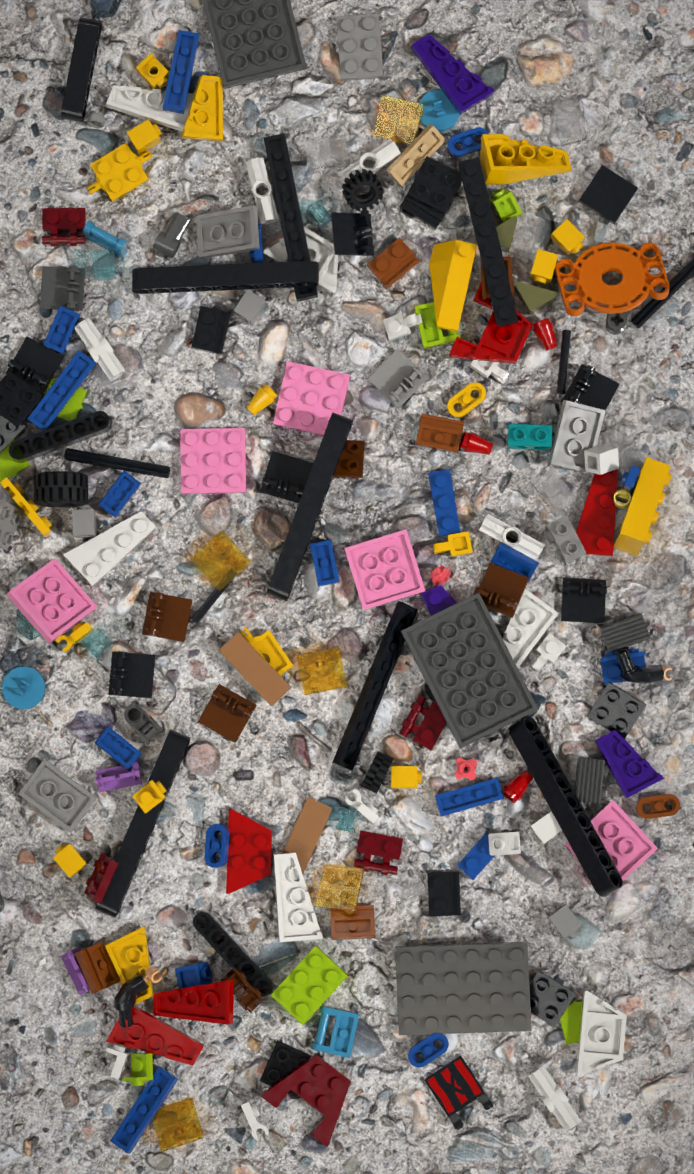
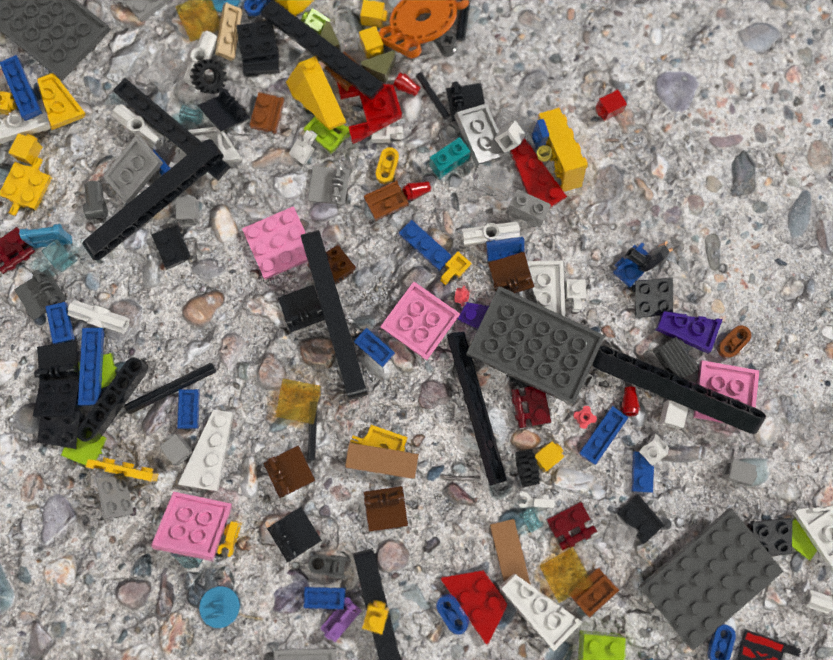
camera: 50 degrees left, 5 degrees down
black tyre [34,471,88,507] -> none
clear light blue panel [82,628,113,660] -> none
bright pink plate [180,428,246,494] -> none
yellow cone [246,383,278,415] -> none
clear yellow hinge [296,647,347,695] -> none
black hinge [561,578,607,623] -> none
dark grey brick [599,611,650,653] -> none

